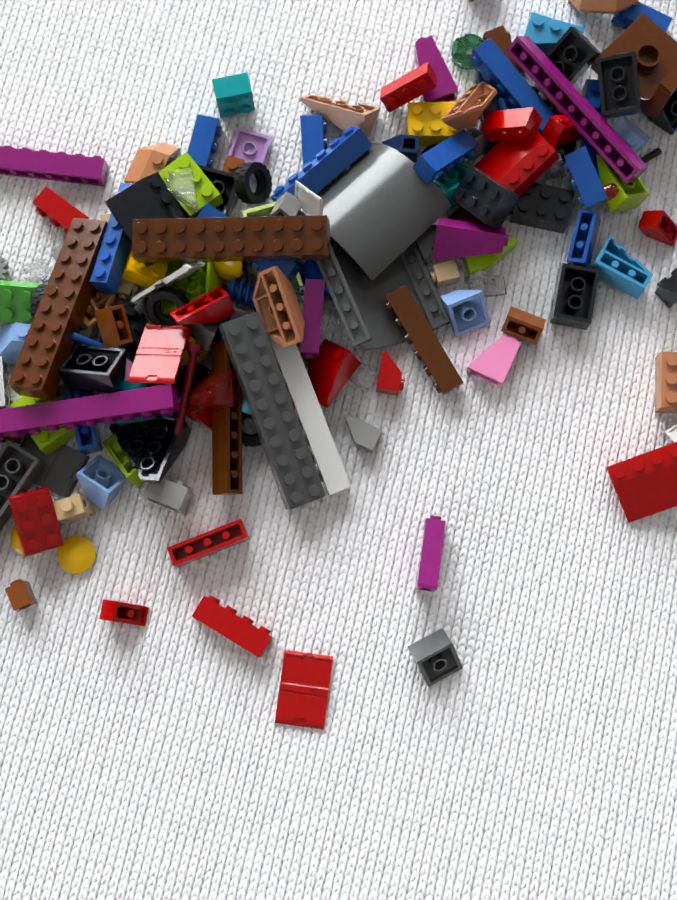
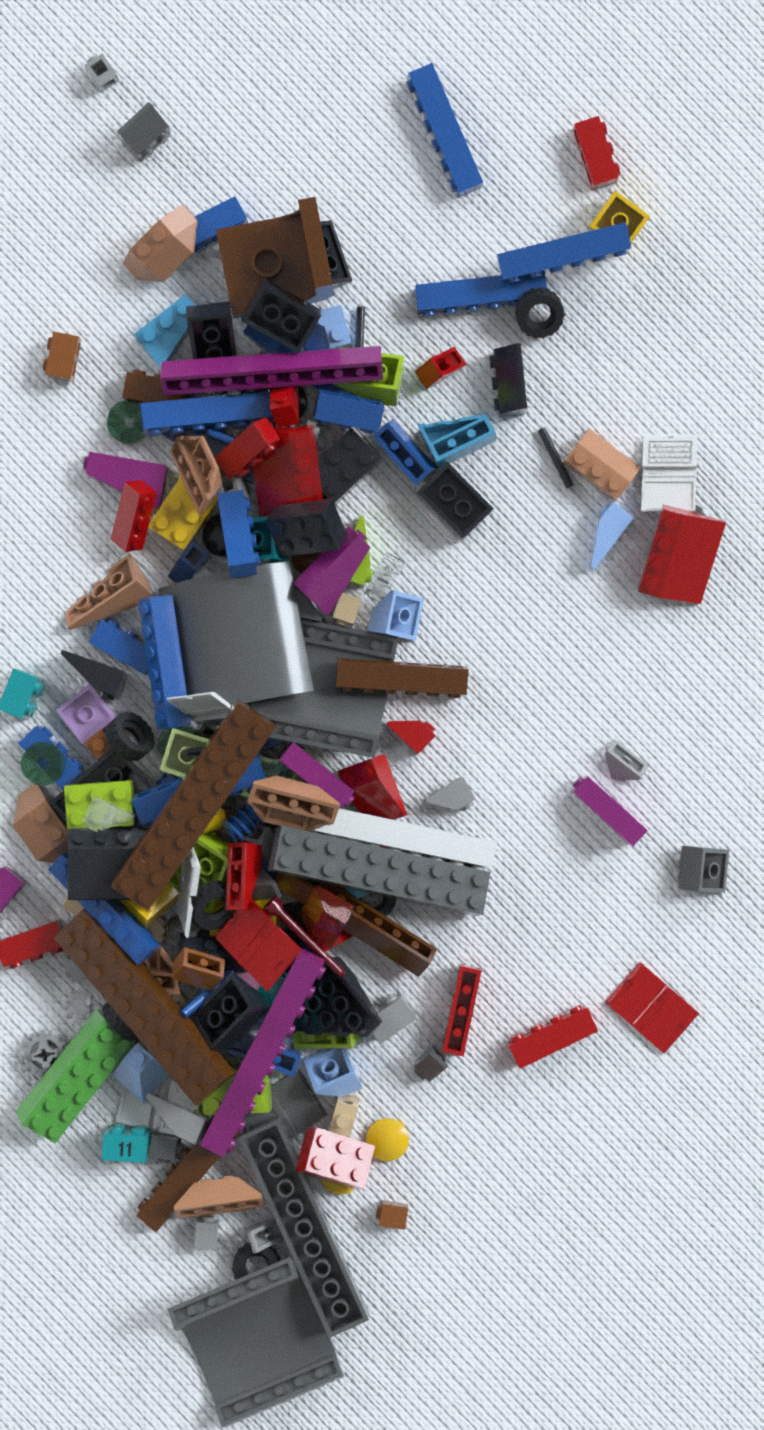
camera: 55 degrees left, 10 degrees up
red slope [99,599,149,626] -> none
light grey brick [270,192,302,216] -> none
bright pink slope [466,335,521,387] -> none
dark orange brick [501,306,546,345] -> none
clear red hinge [603,183,619,200] -> none
none -> clear green plate [21,742,66,786]
none -> black slope [60,650,129,701]
none -> dark grey slope [414,1045,448,1082]
none -> black bar [538,427,574,489]
none -> light blue slope [589,502,634,571]
none -> light grey slope [605,739,649,780]

